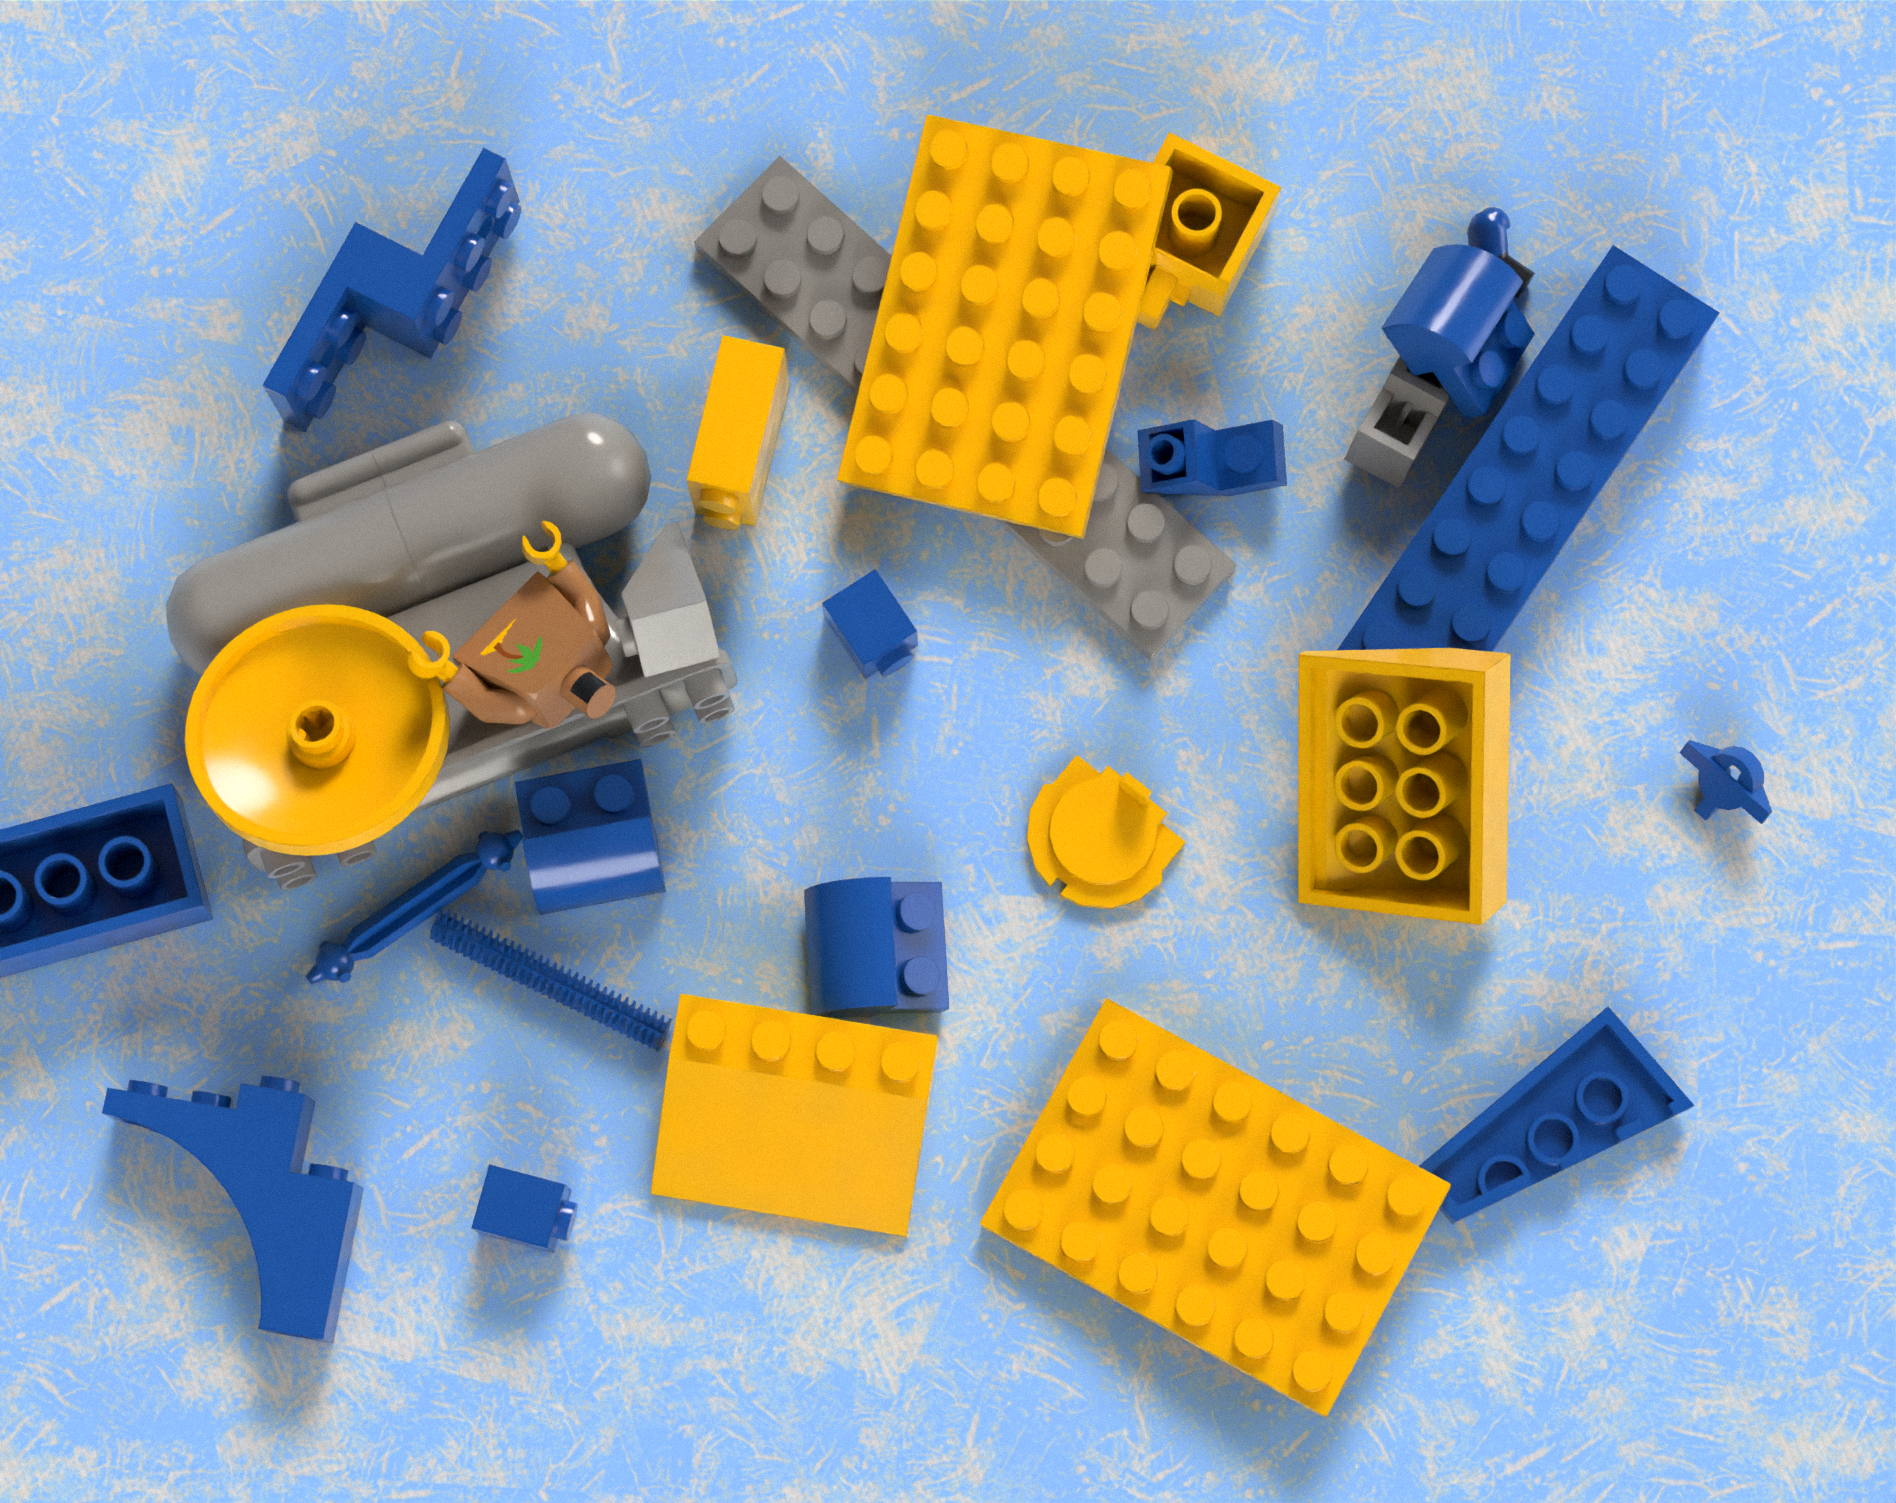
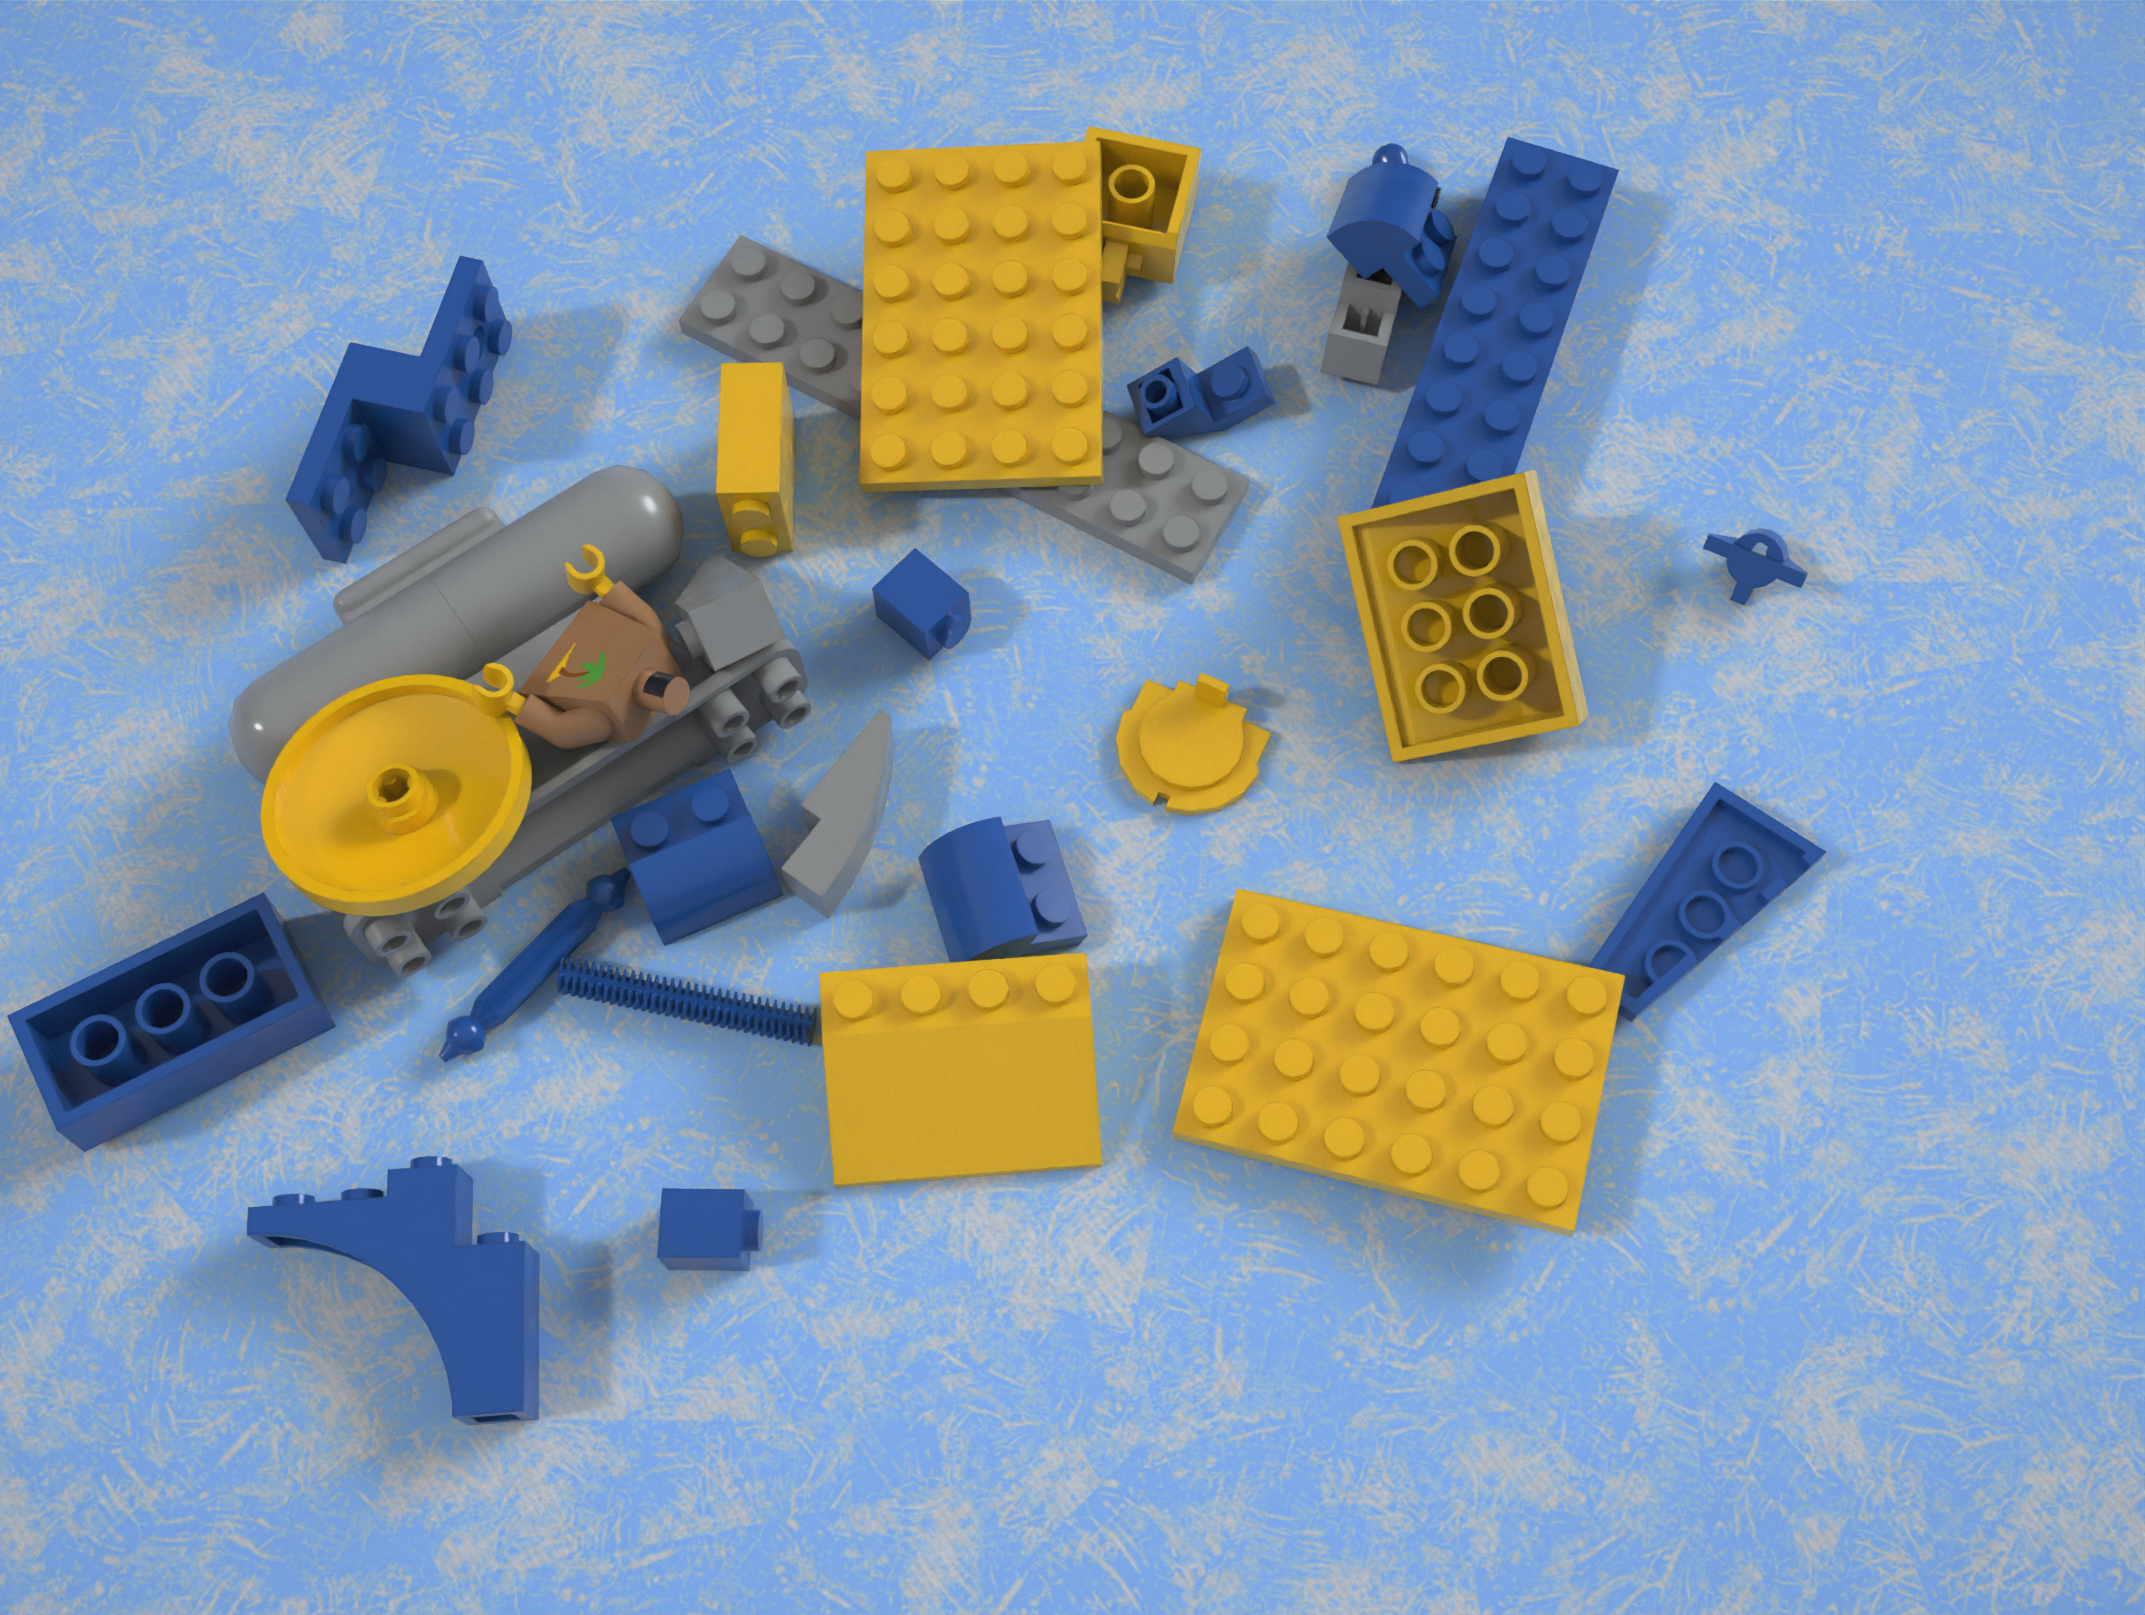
camera: 15 degrees left, 10 degrees down
none -> light grey slope [781,710,895,918]

